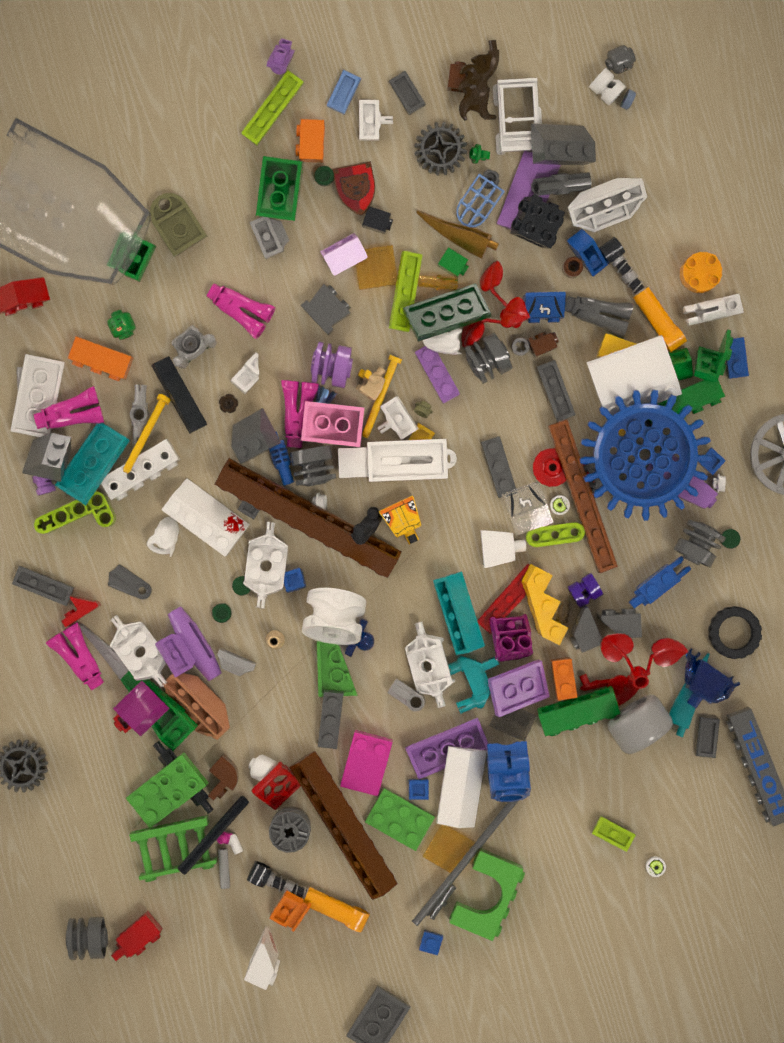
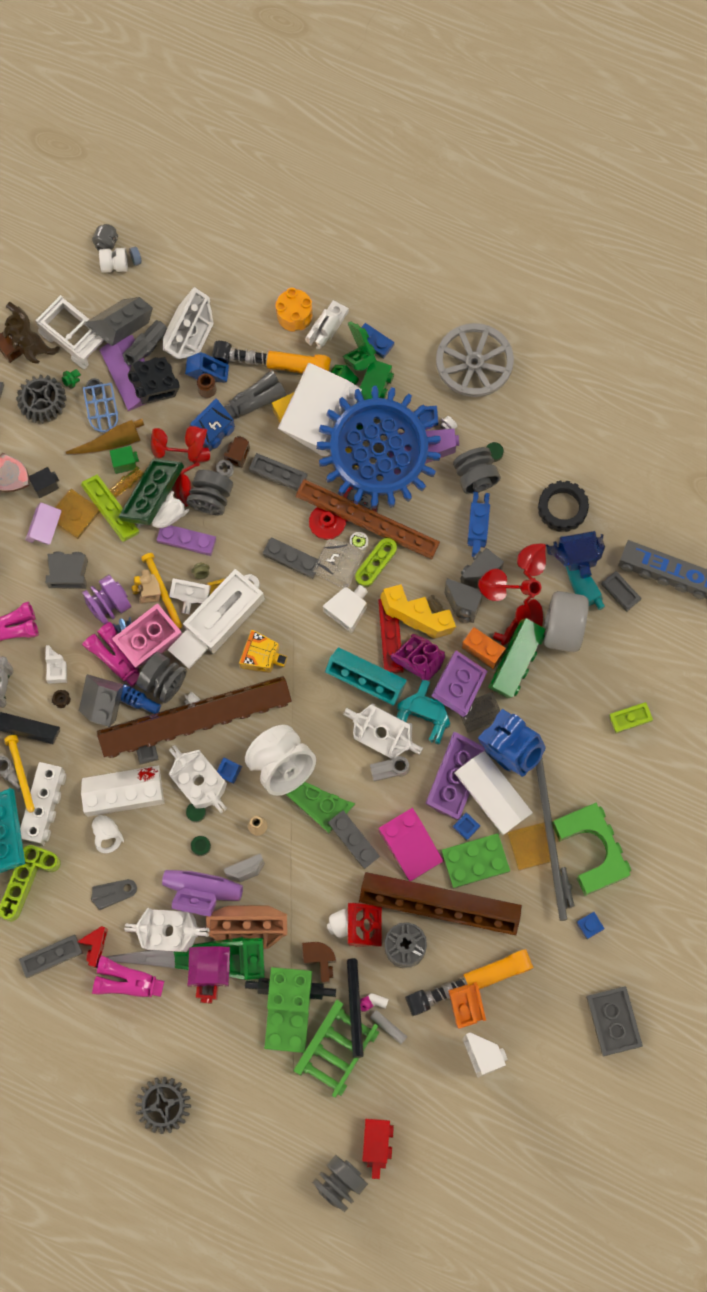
camera: 45 degrees left, 15 degrees down
clear blue tile [345,618,375,657] -> none
black piece [351,507,382,545] -> none
dark purple wheel [567,573,604,608] -> none
tile [646,856,666,877] -> none

